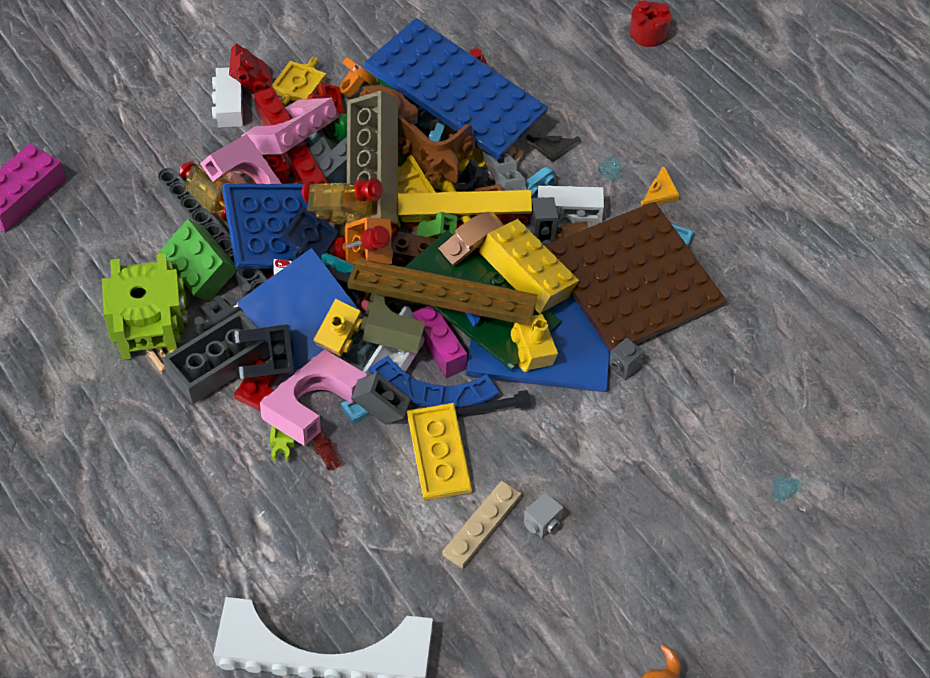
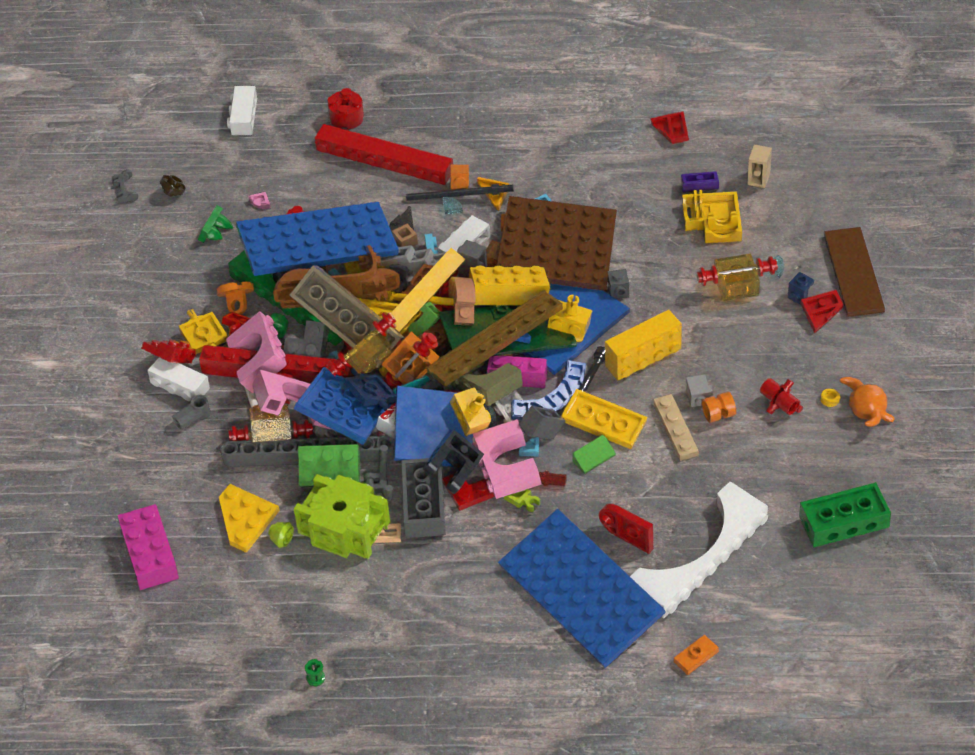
camera: 50 degrees left, 5 degrees down
none -> dark grey piece [172,394,211,430]
none -> green tile [197,205,234,243]
none -> yellow plate [219,484,280,553]
none -> bright pink tile [248,192,270,209]
none -> lime cone [268,522,294,548]
none -> red brick [315,124,453,185]
none -> medium nougat plate [392,223,418,247]
none -> black bar [406,184,514,201]
none -> orange brick [451,164,469,190]
none -> blue plate [498,509,666,668]
none -> bright green slope [572,435,616,474]
none -> red tile [599,504,654,554]
none -> yellow brick [605,309,682,381]
none -> red wing [650,111,689,144]
none -> dark purple brick [681,171,719,192]
none -> yellow piece [682,190,742,243]
none -> clear yellow brick [696,253,778,301]
none -> orange wheel [702,391,736,423]
none -> tan brick [748,145,772,188]
none -> red pin [760,378,803,415]
none -> dark blue bracket [788,272,814,305]
none -> red wing [800,290,843,333]
none -> yellow tile [820,389,840,407]
none -> reddish brown tile [824,227,885,317]

